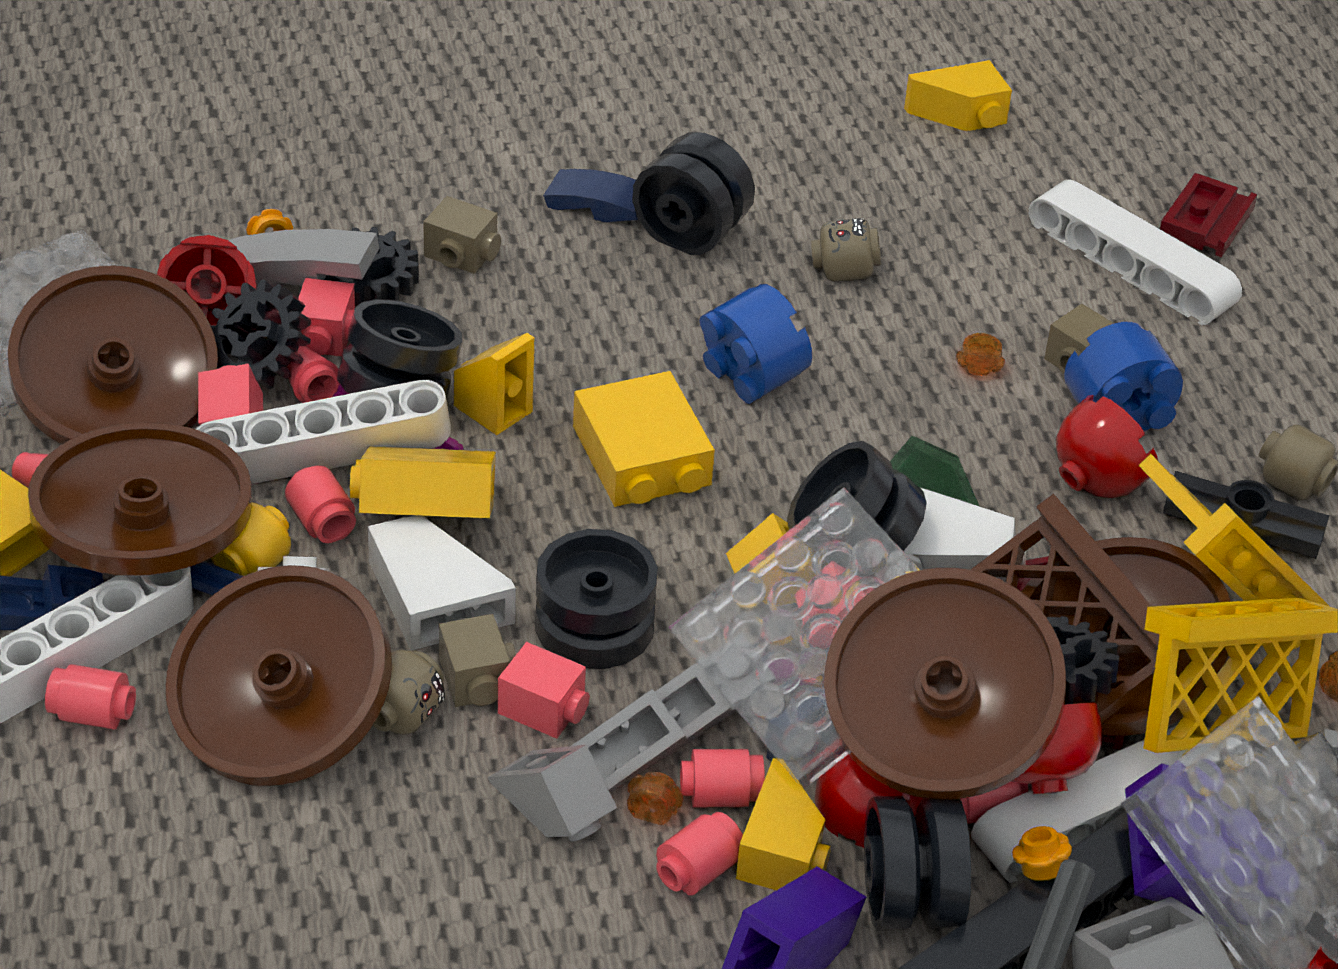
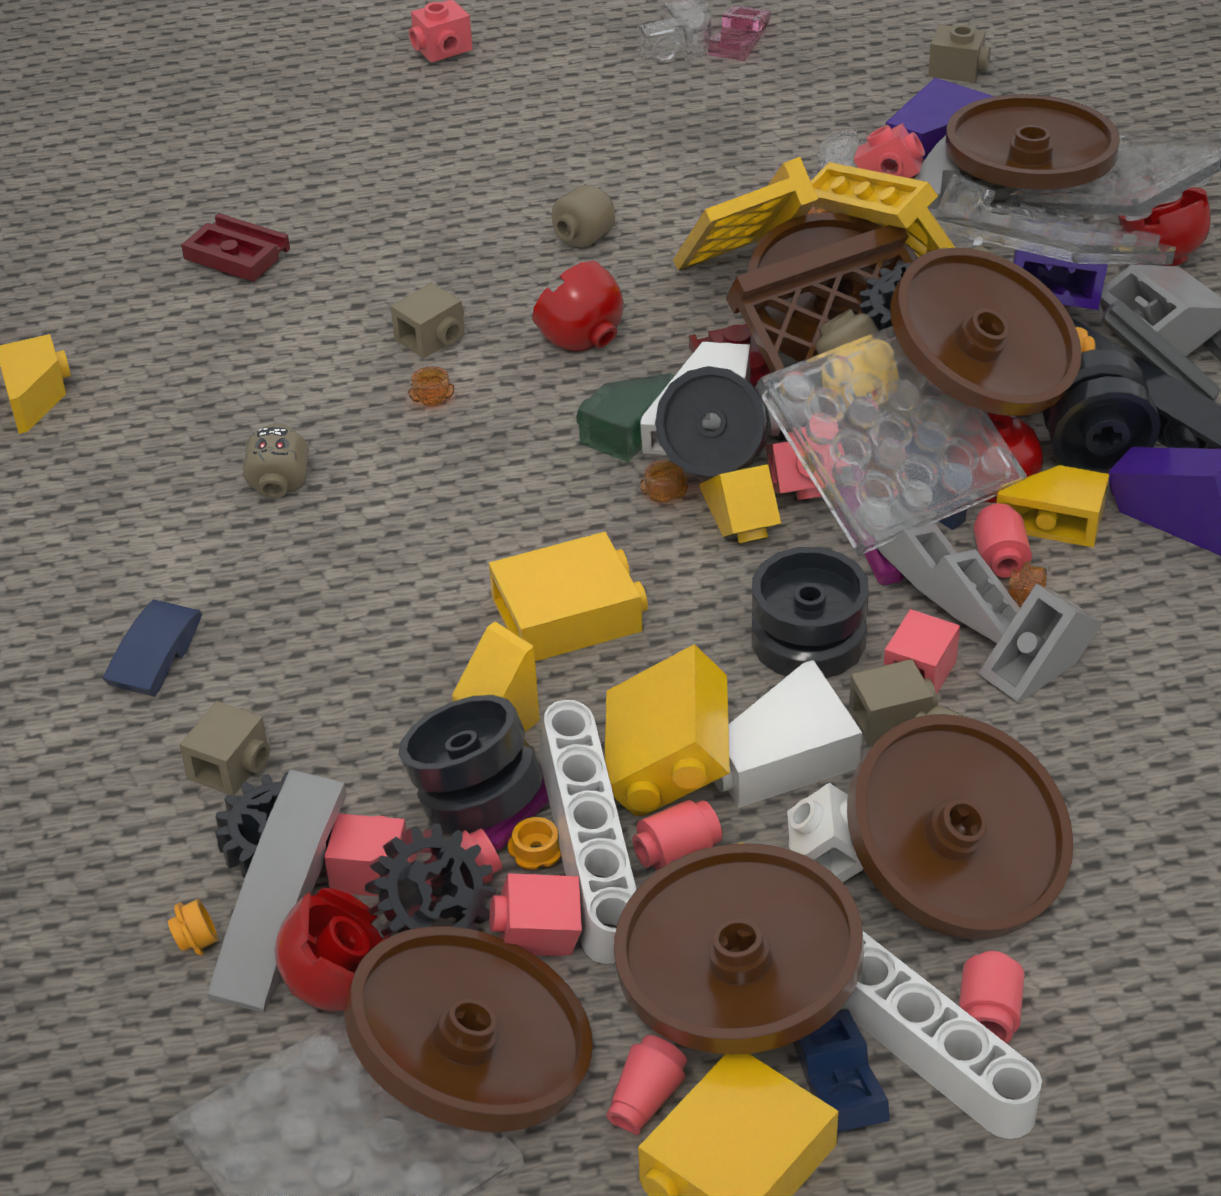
camera: 85 degrees left, 0 degrees up
black wheel [632,132,755,255] -> none
coral brick [656,812,743,896] -> none
blue brick [699,284,812,404] -> none
white beam [1029,180,1242,325] -> none
blue brick [1064,322,1183,431] -> none
black piece [1163,471,1330,559] -> none

